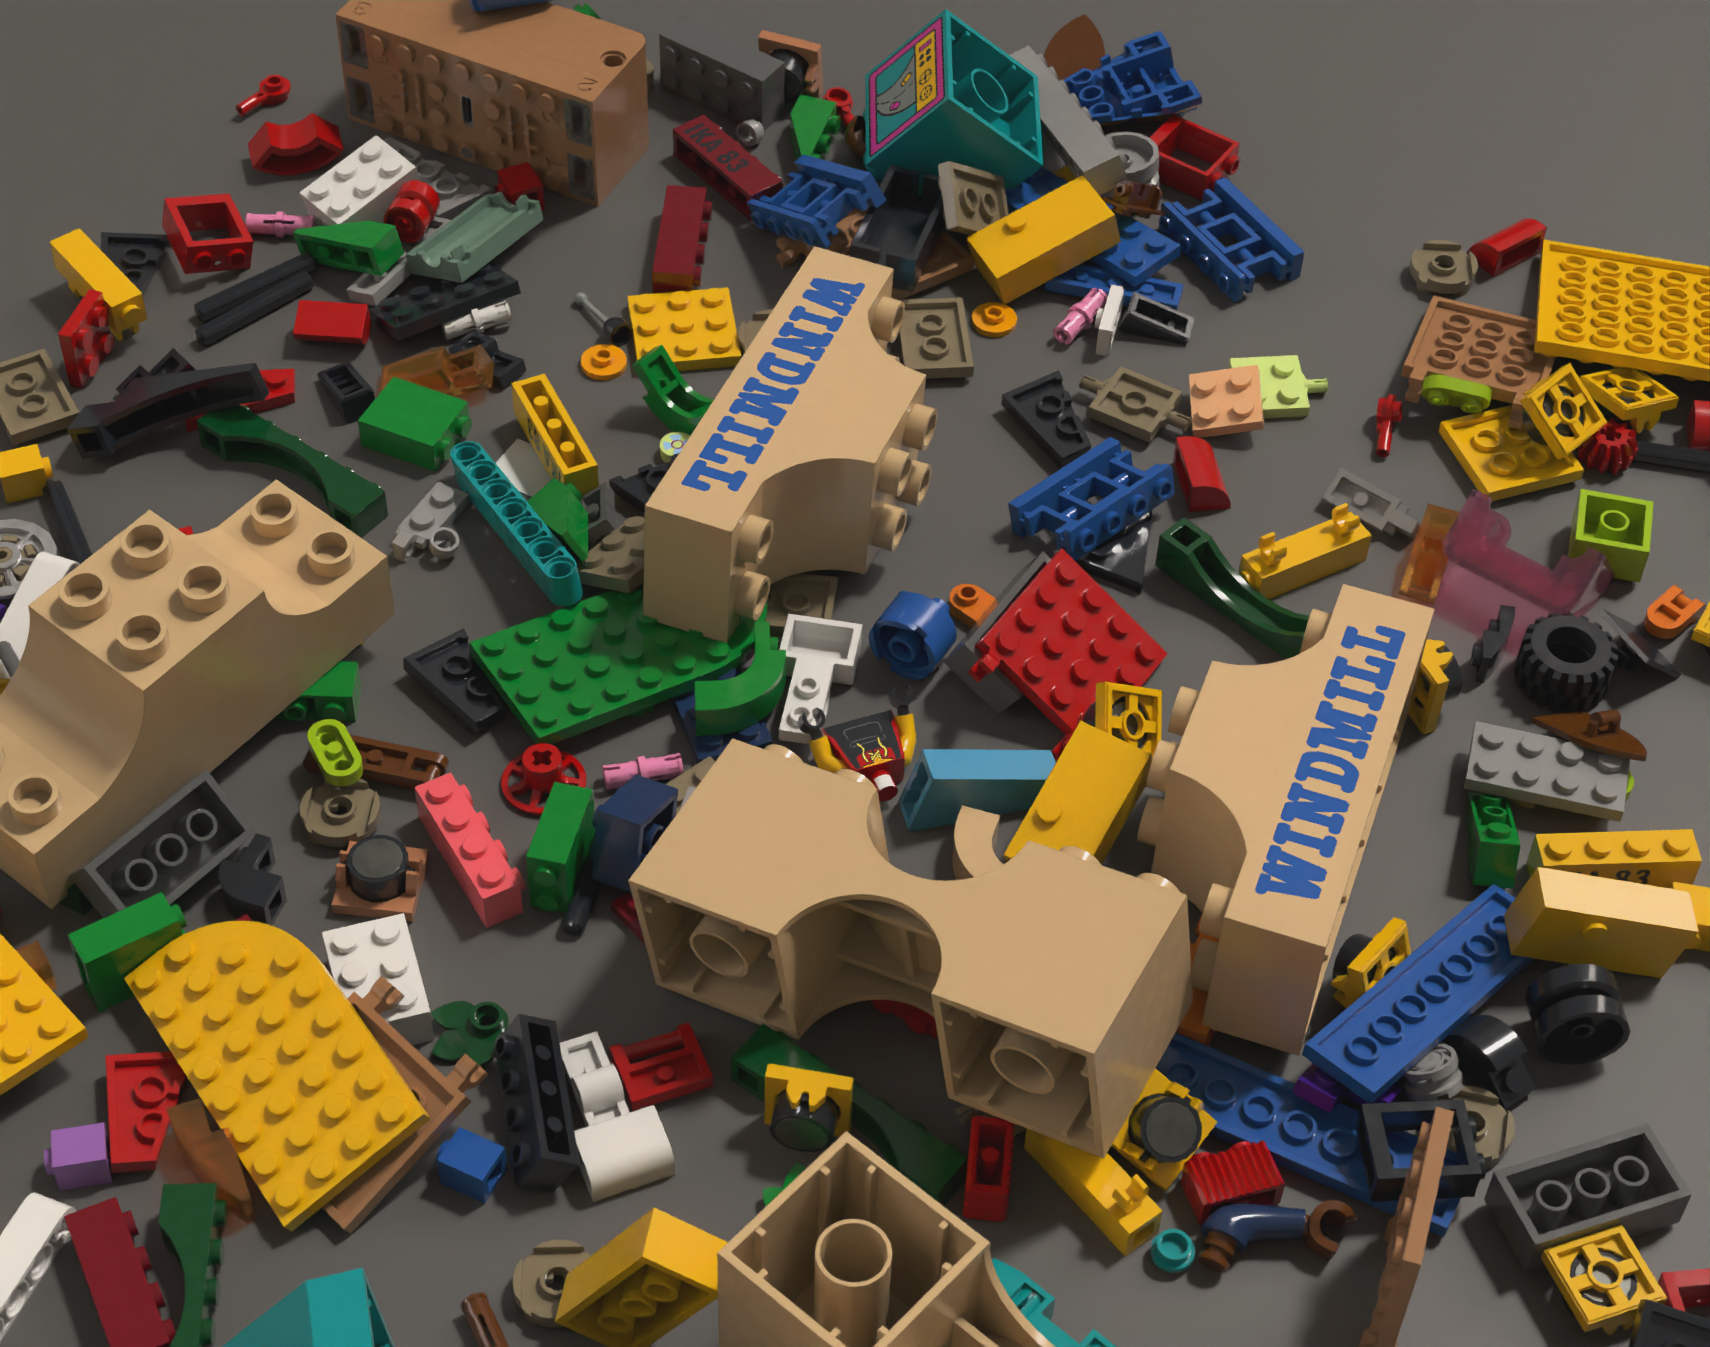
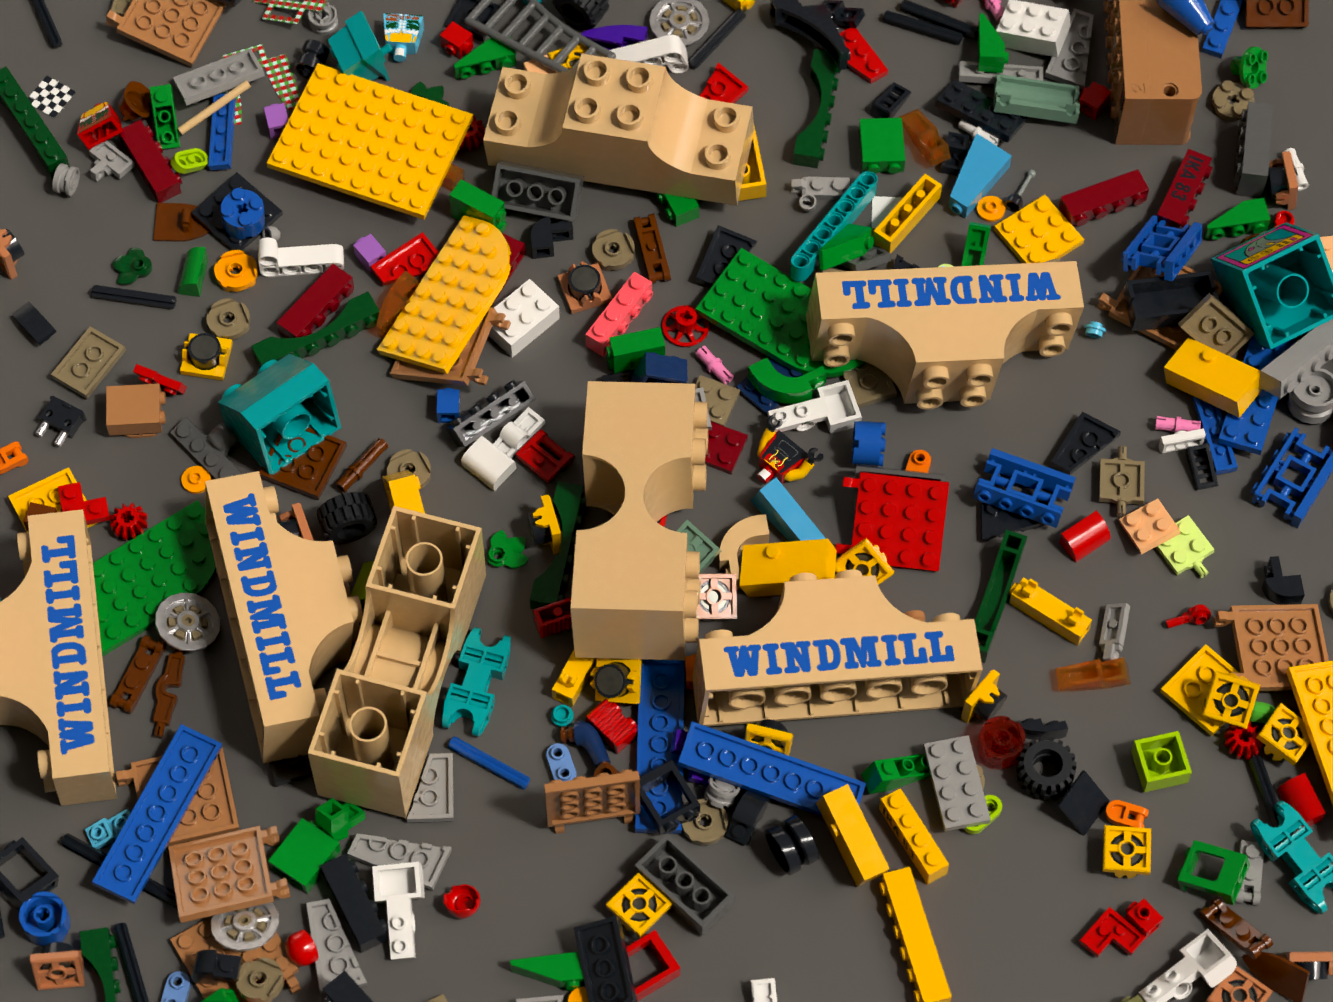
camera: 65 degrees right, 15 degrees up
red brick [293,300,372,344] -> none
lime plate [307,719,363,787] -> none
red wheel [383,180,440,243] -> none
dark green plate [431,1001,509,1066] -> none
light grey hinge [736,119,764,147] -> none
dark tan plate [898,297,974,379] -> none
light orange piece [972,302,1017,338] -> none
reddish brown hinge [1102,180,1165,219] -> none
lime plate [1421,375,1492,414] -> none
clear pink windscreen [1443,489,1615,616] -> none
reddish brown shield [1531,710,1647,761] -> none
none -> medium blue plate [546,743,576,781]
none -> dark azure slope [948,134,1012,218]
none -> clear red brick [977,716,1025,769]
none -> black brick [1262,556,1305,605]

